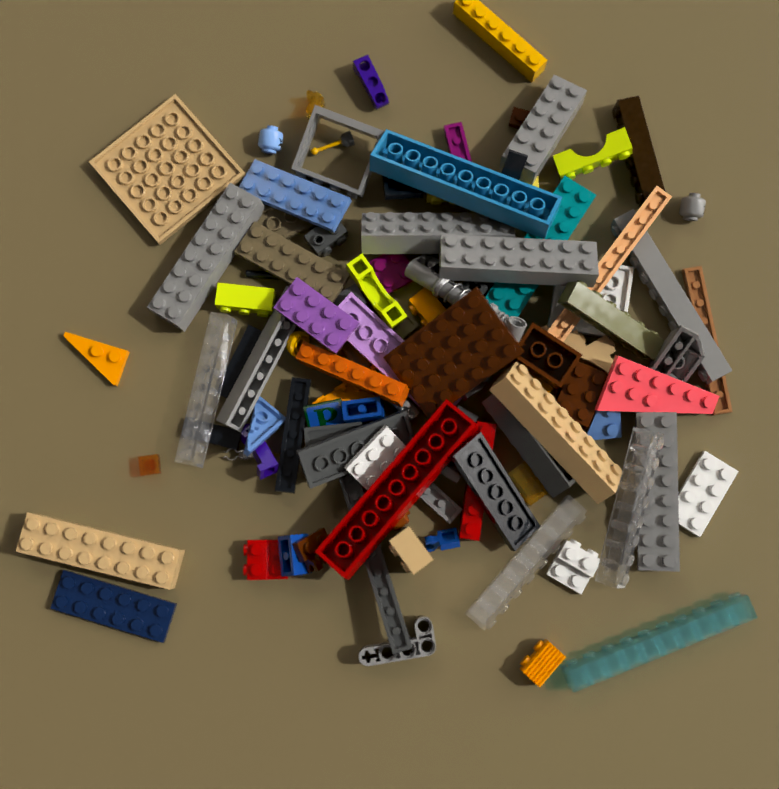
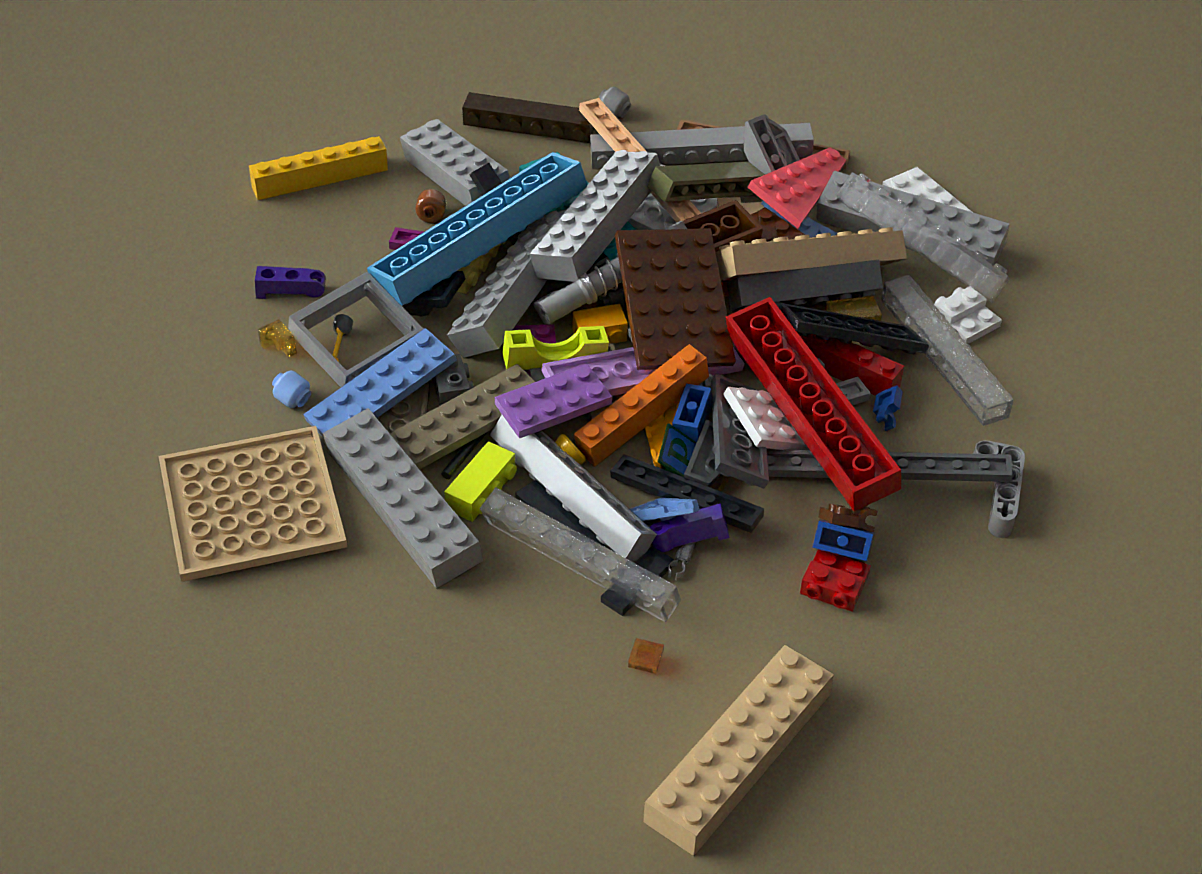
camera: 65 degrees left, 35 degrees down
dark blue plate [50,570,177,643] -> none
light orange wing [64,332,130,386] -> none
tan brick [388,526,433,575] -> none
reddish brown plate [508,107,530,129] -> none
light orange brick [519,639,566,688] -> none
neon yellow arch [553,127,633,180] -> none
clear light blue brick [560,592,758,693] -> none
none -> dark orange head [415,189,446,223]

